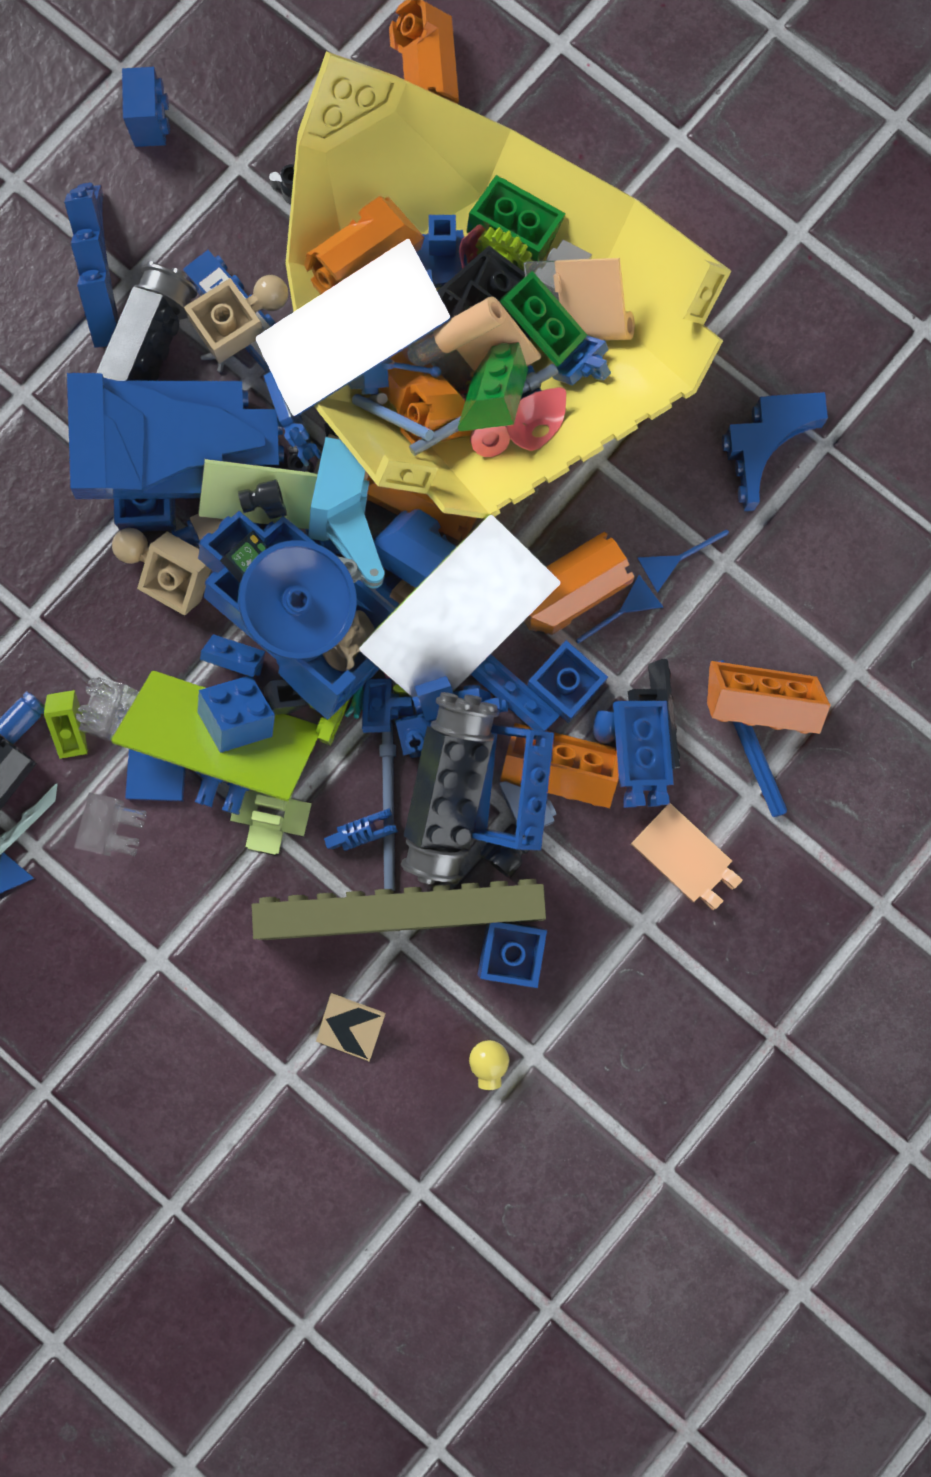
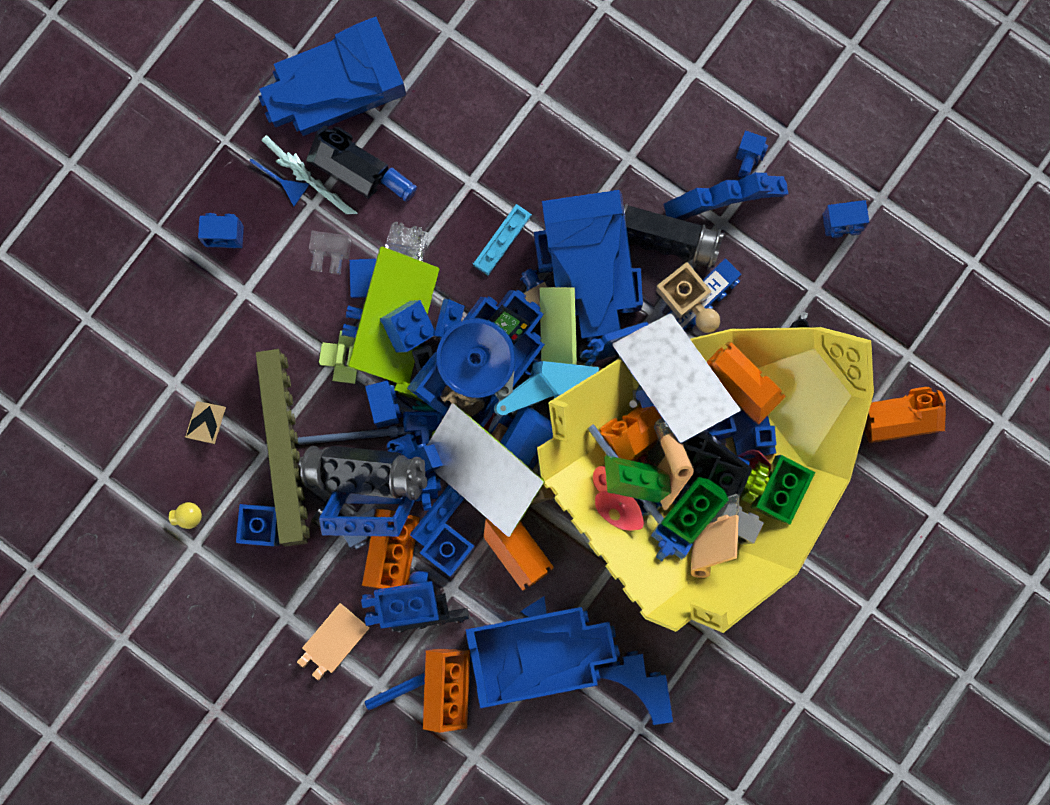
camera: 90 degrees right, 0 degrees up
lime slope [44,690,88,759] -> none
tan brick [112,528,211,616] -> none
black piece [238,479,287,519] -> none
blue hinge [324,808,398,851] -> none
medium blue bar [352,394,434,441] -> none
blue hinge [382,359,441,377] -> none
blue piece [576,575,663,644] -> none
none -> blue brick [198,213,244,248]
none -> blue brick [365,381,402,429]
none -> blue panel [466,607,620,708]
none -> medium azure tile [473,204,532,276]
none -> blue brick [736,130,768,179]

